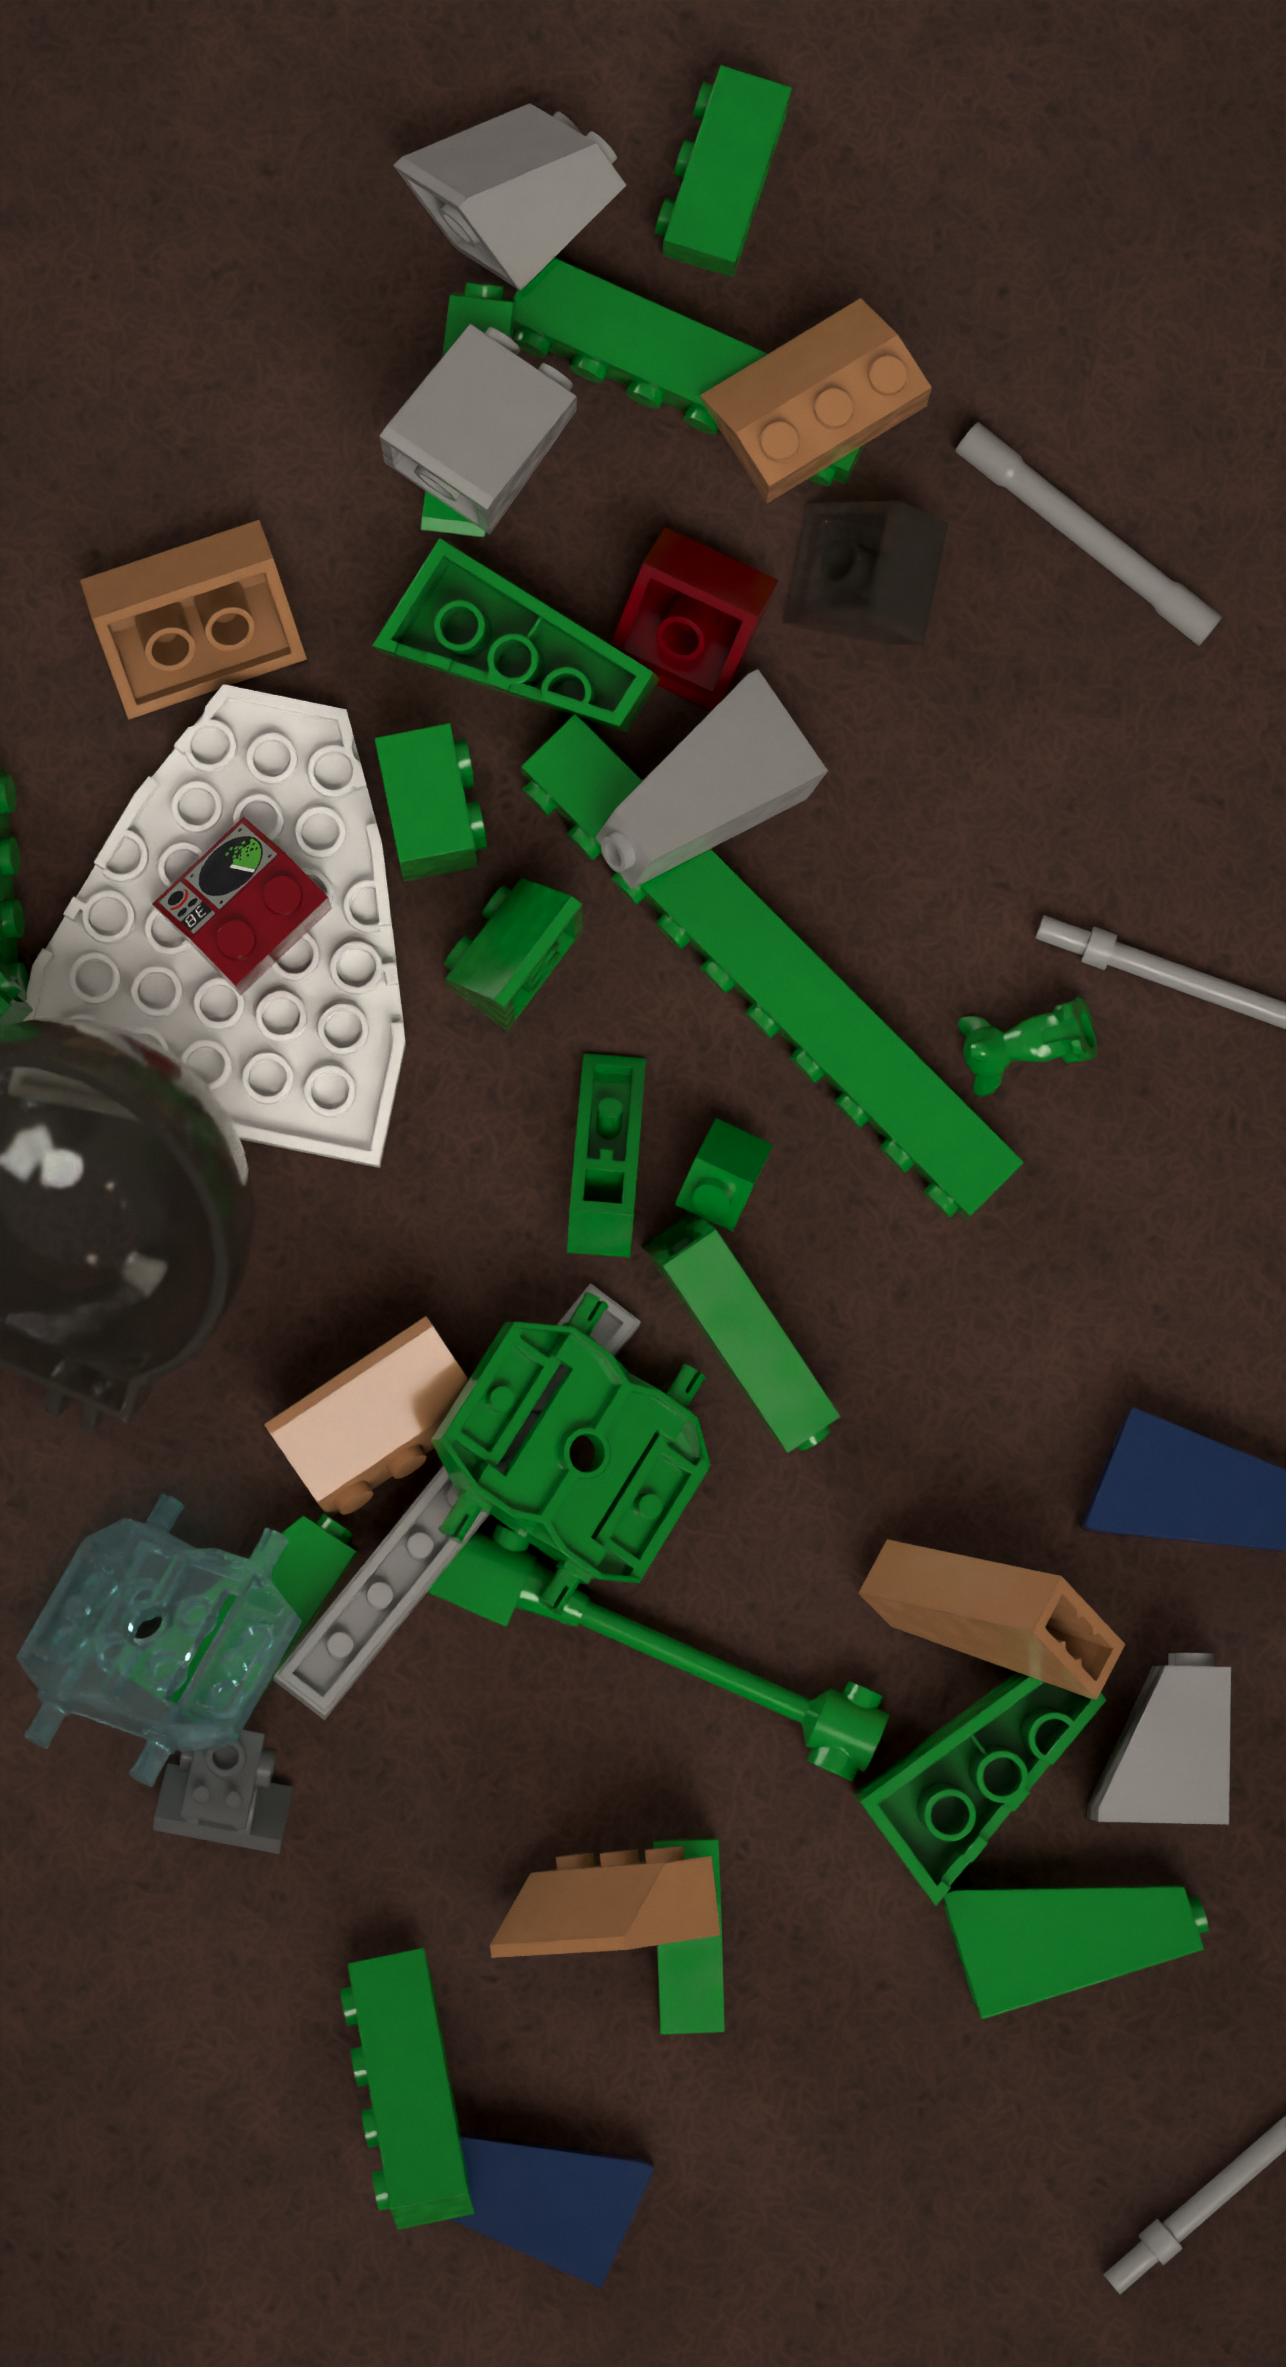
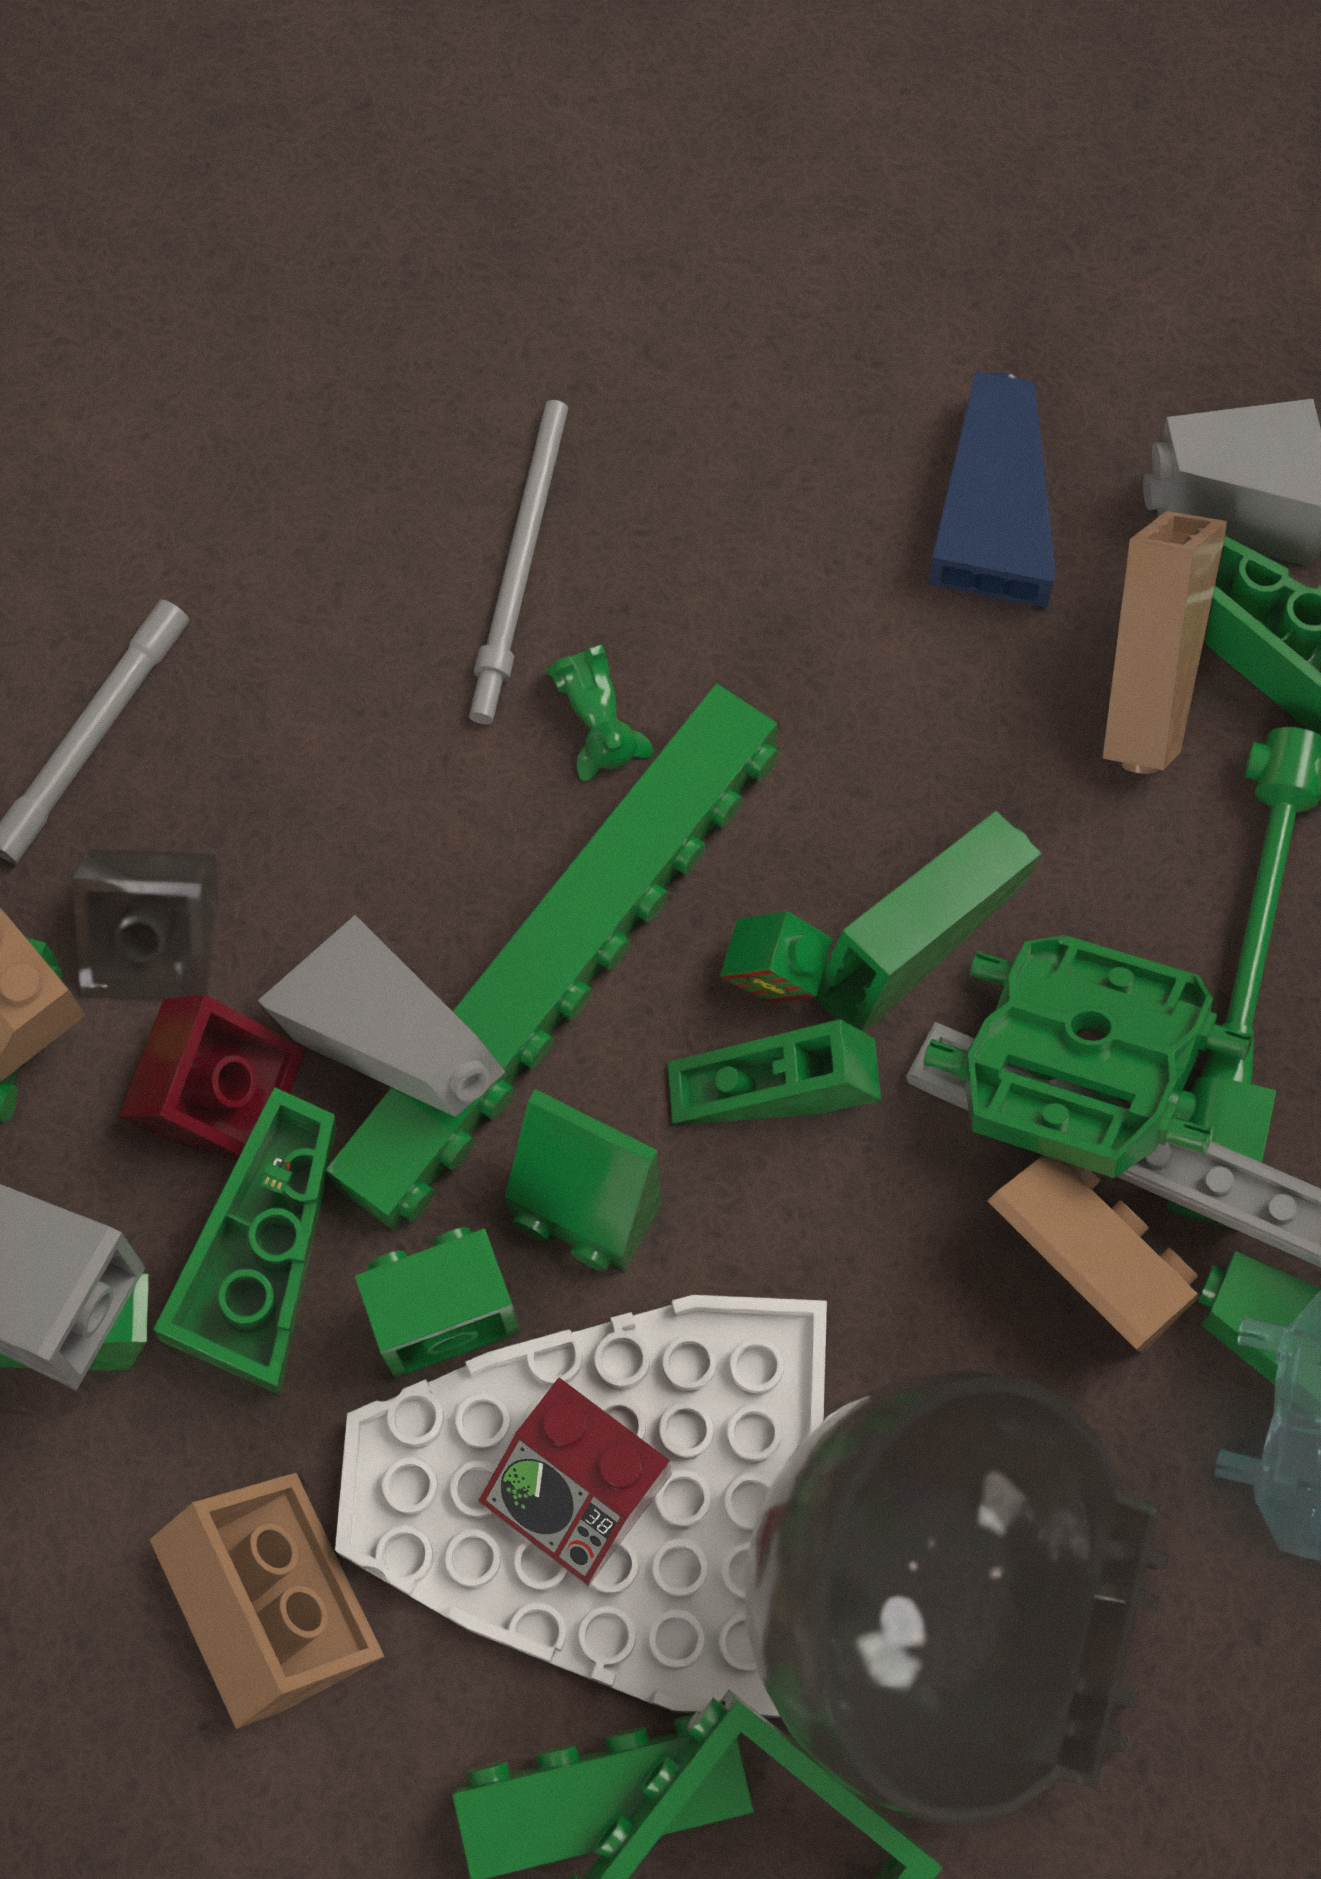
camera: 90 degrees left, 15 degrees down
none -> green piece [260,1158,293,1194]

